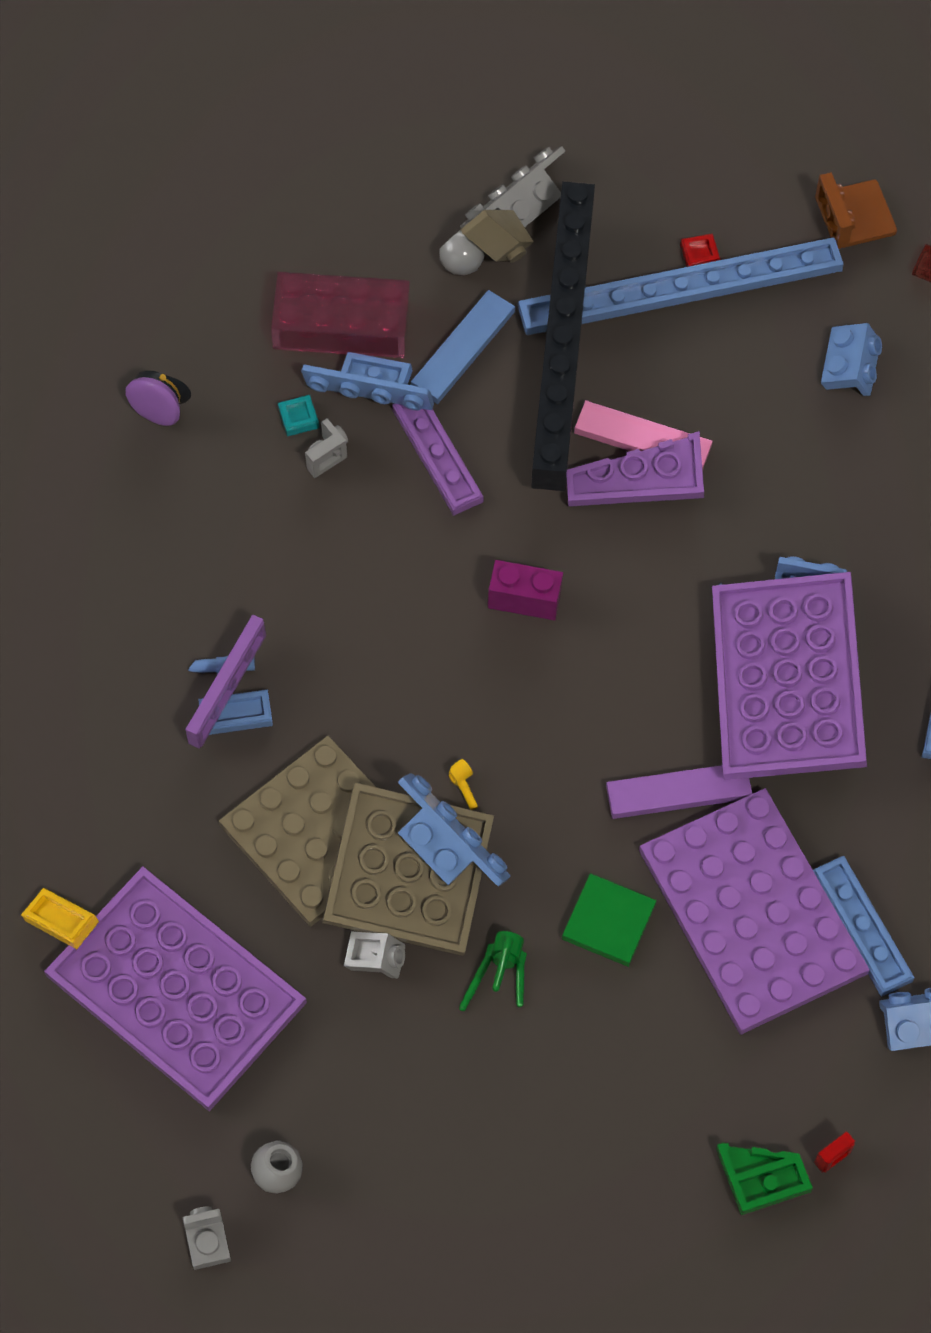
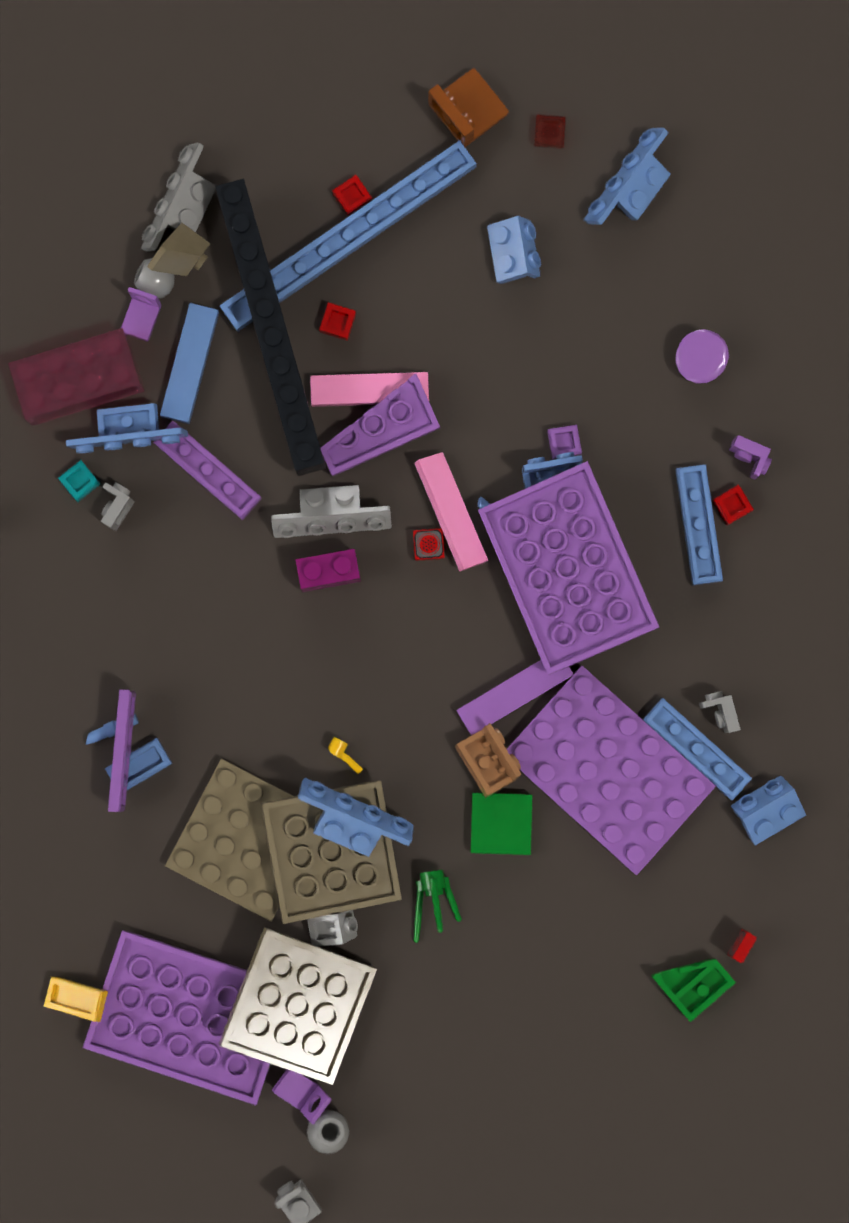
camera: 25 degrees left, 20 degrees up
none -> medium lavender bracket [120,287,162,342]
none -> plate [218,927,377,1085]
none -> light grey bracket [271,485,392,538]
none -> medium lavender bracket [272,1069,332,1124]
none -> red tile [319,302,356,341]
none -> tile [413,528,445,561]
none -> bright pink tile [414,452,488,571]
none -> medium nougat bracket [455,723,521,798]
none -> medium lavender tile [547,425,582,460]
none -> light grey bracket [699,691,741,733]

